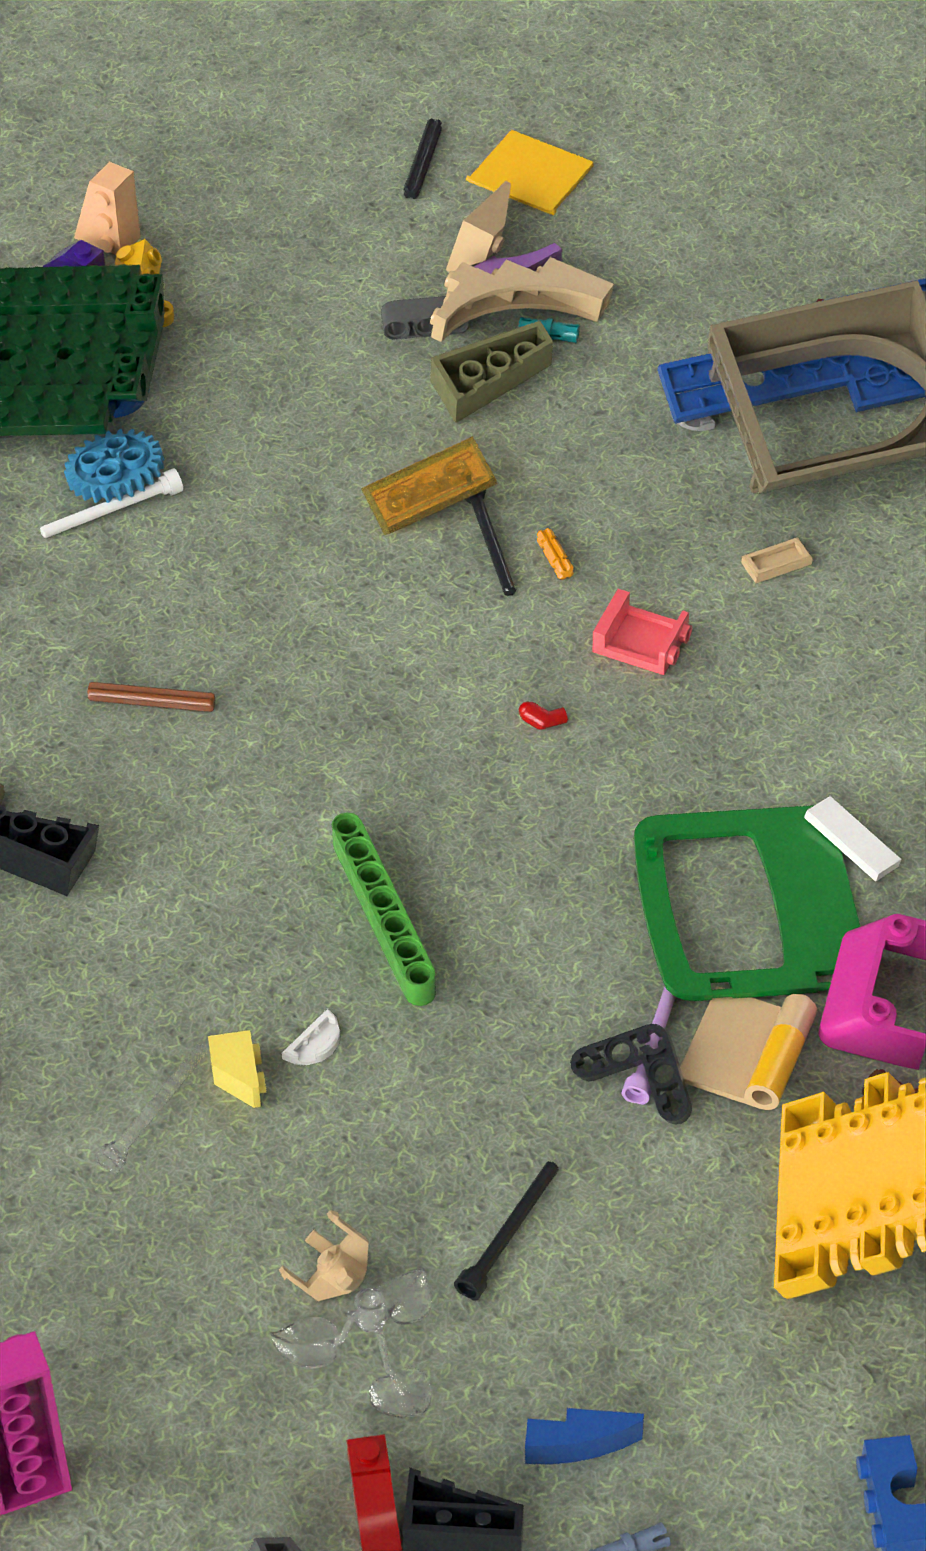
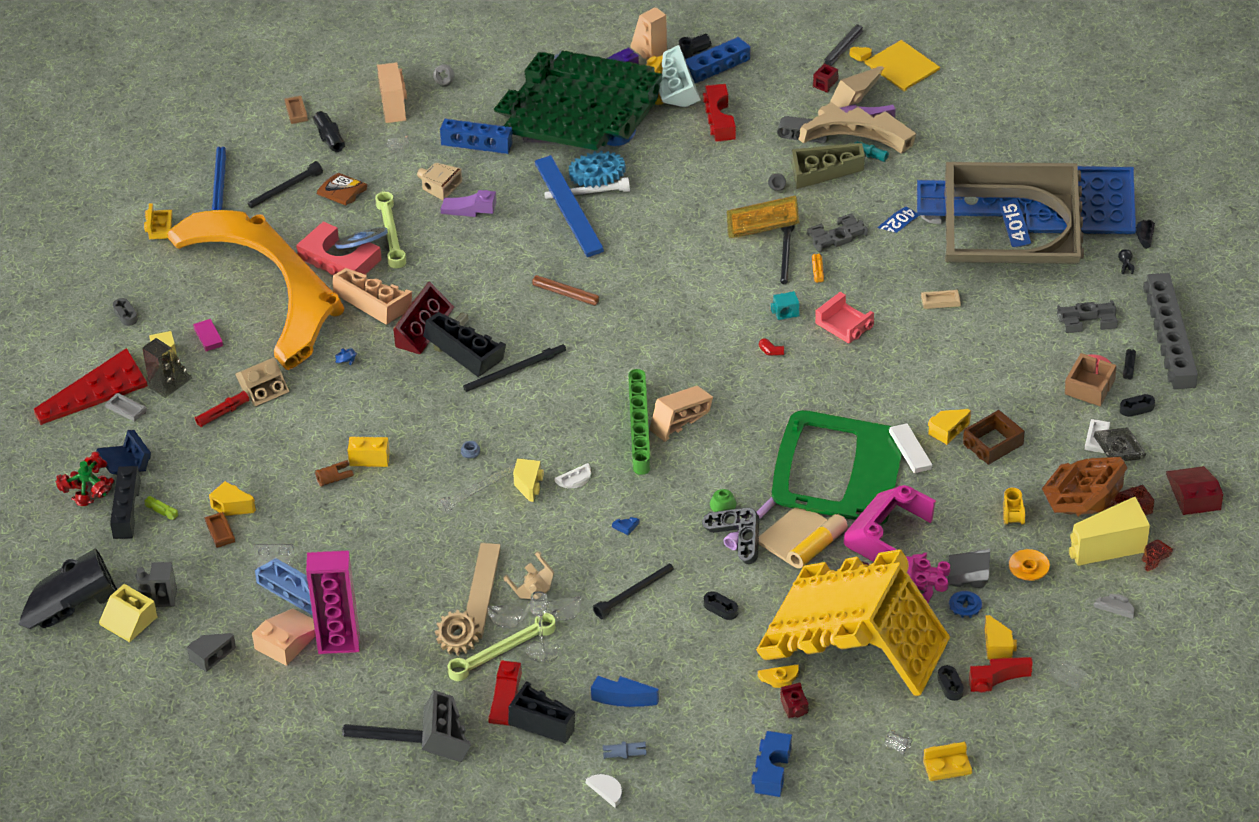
camera: 20 degrees right, 5 degrees down
none -> tan gear [435,610,481,656]
none -> yellowish green piece [448,613,556,681]
none -> sand blue plate [461,441,480,458]
none -> tan tile [462,543,501,639]
none -> black bar [463,344,566,392]
none -> blue tile [535,155,604,257]
none -> blue tile [612,517,640,535]
none -> light nougat wedge [649,385,713,441]
none -> light aqua wedge [659,45,700,107]
none -> black piece [679,33,711,59]
none -> blue brick [685,37,750,84]
none -> red arch [702,84,736,142]
none -> black beam [703,591,738,620]
none -> bright green cone [710,489,737,512]
none -> yellow plate [758,664,799,688]
none -> dark grey tile [768,173,786,191]
none -> teal brick [770,291,800,320]
none -> dark red brick [780,682,809,719]
none -> dark grey piece [807,213,868,252]
none -> dark red brick [813,64,839,93]
none -> yellow tile [849,47,872,62]
none -> blue sticker [877,206,920,233]
none -> yellow slope [928,409,971,445]
none -> blue sticker [998,198,1031,247]

